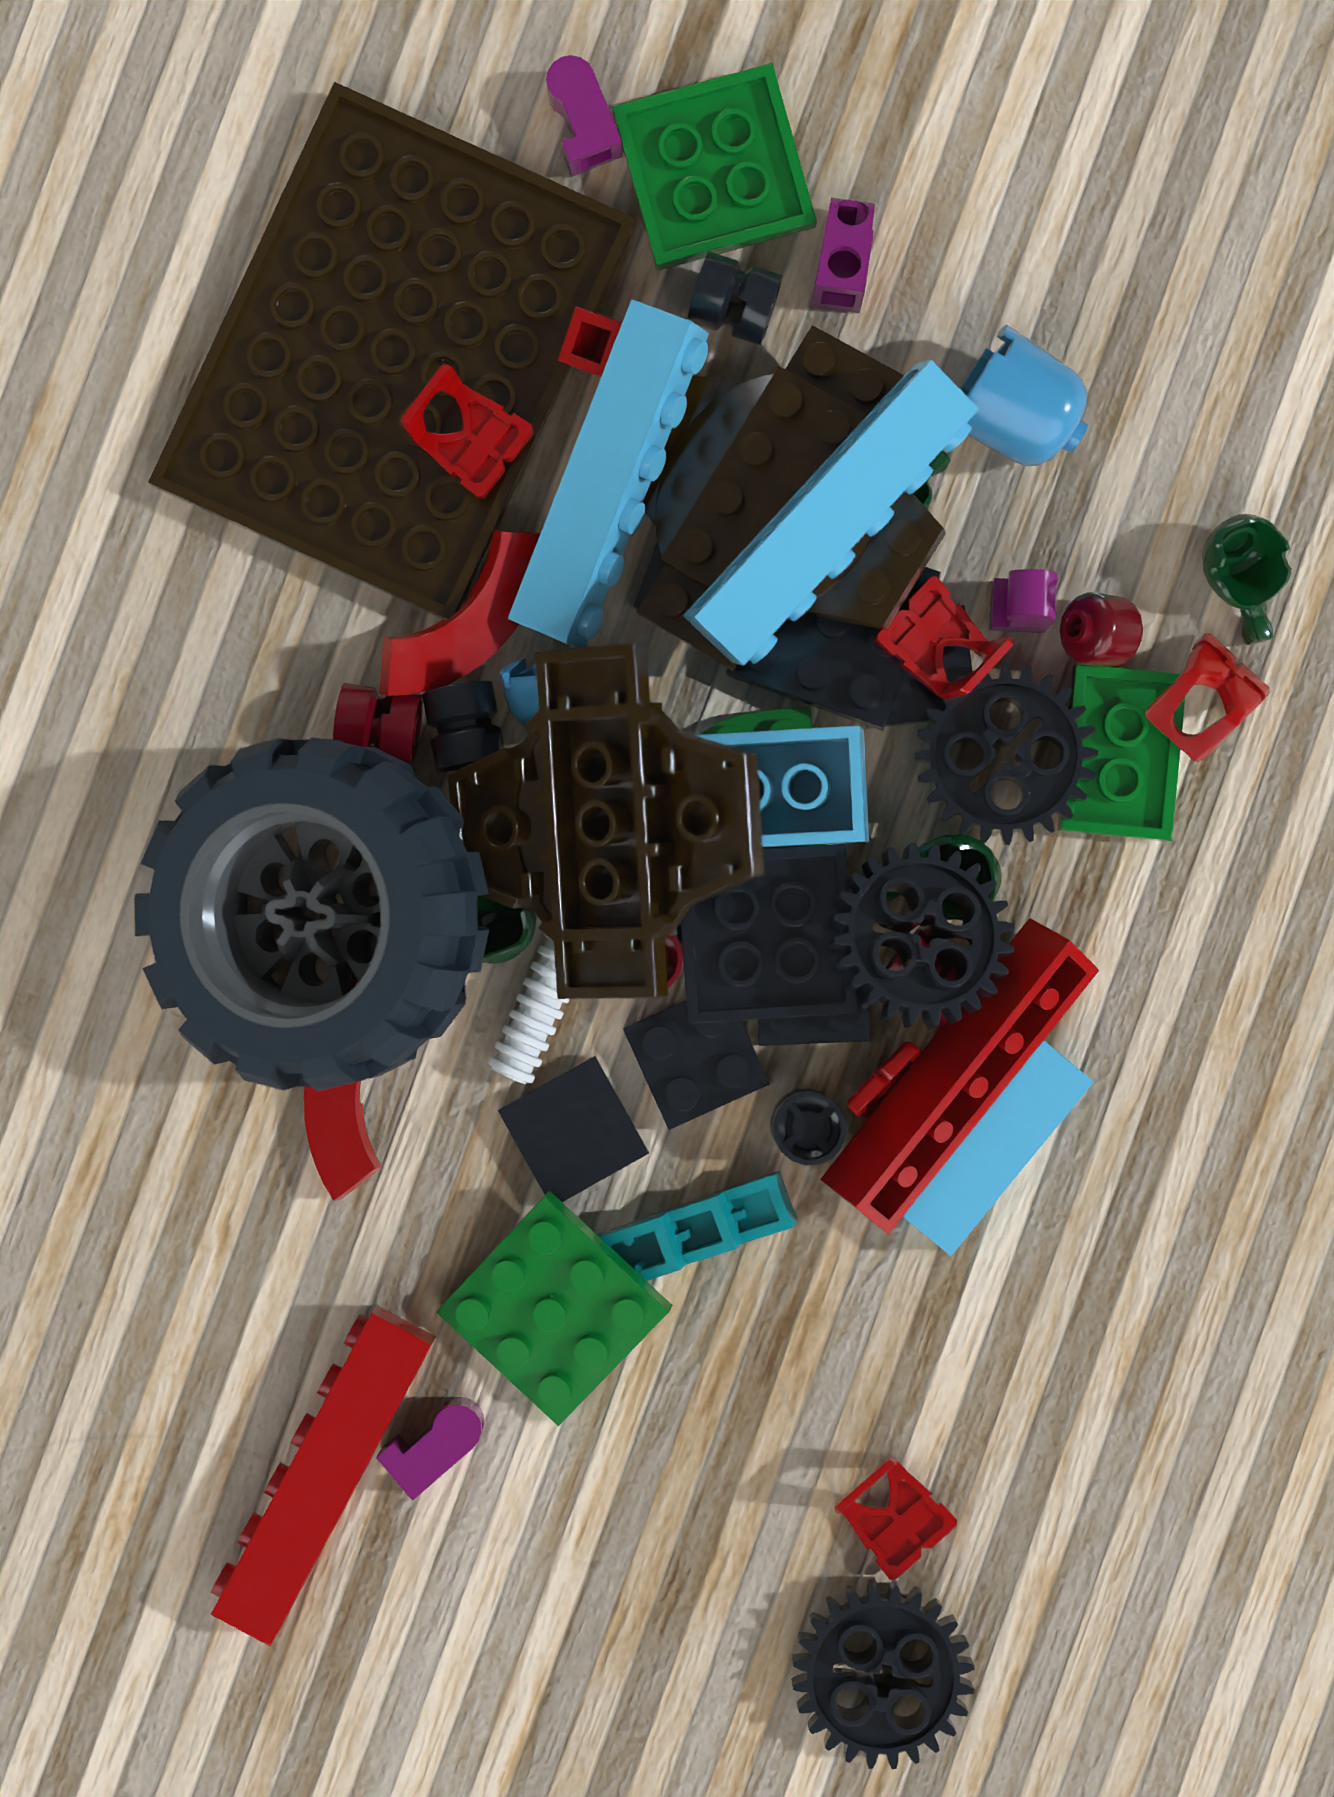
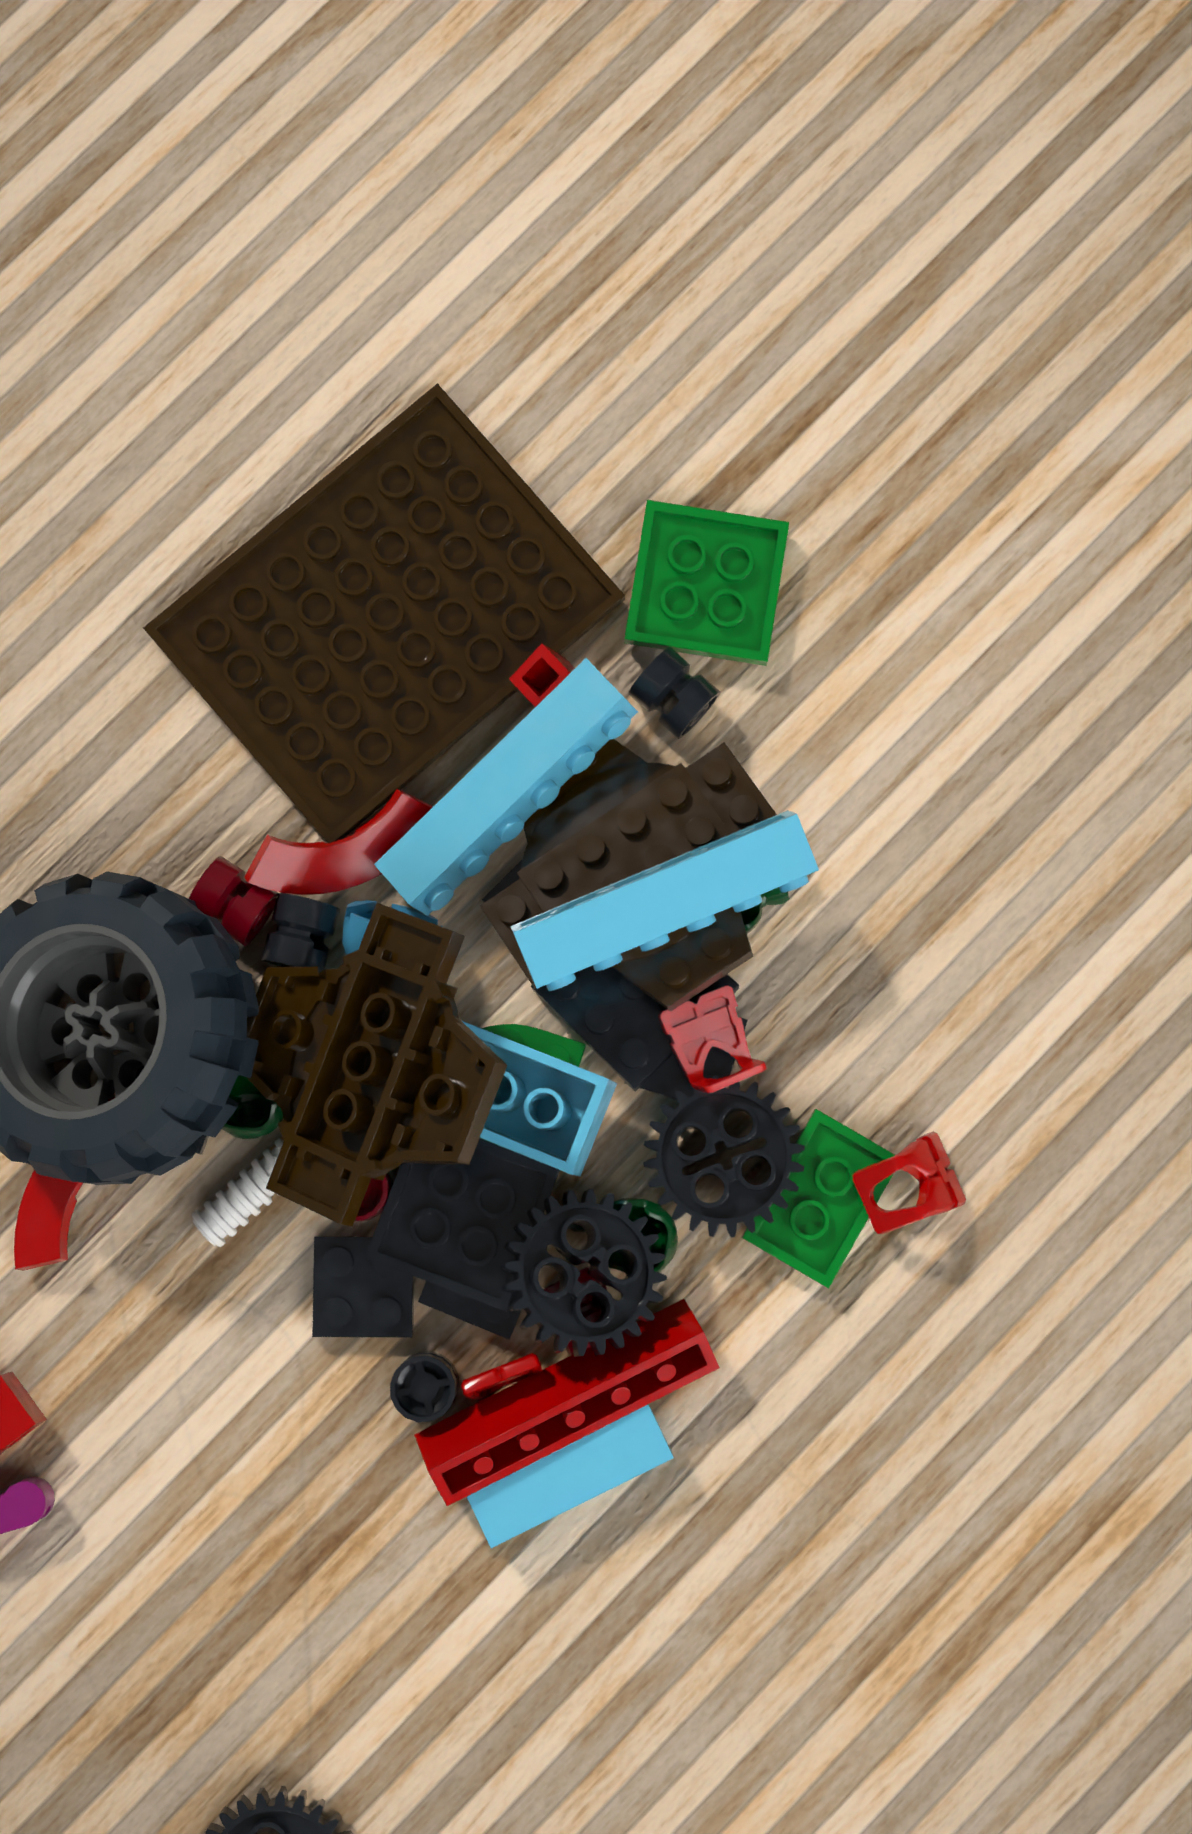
camera: 25 degrees right, 5 degrees down
red piece [400,364,534,499] -> none
green plate [436,1191,673,1426] -> none
black tile [498,1056,649,1202] -> none
magenta leg [546,55,623,177] -> none
teal slope [598,1170,799,1281] -> none
magenta leg [811,197,875,313] -> none
red piece [834,1455,957,1580] -> none
dark azure cylinder [960,324,1088,466] -> none
magenta leg [989,569,1058,633] -> none
dark red head [1059,592,1143,667] -> none
dark green hair [1202,514,1292,645] -> none

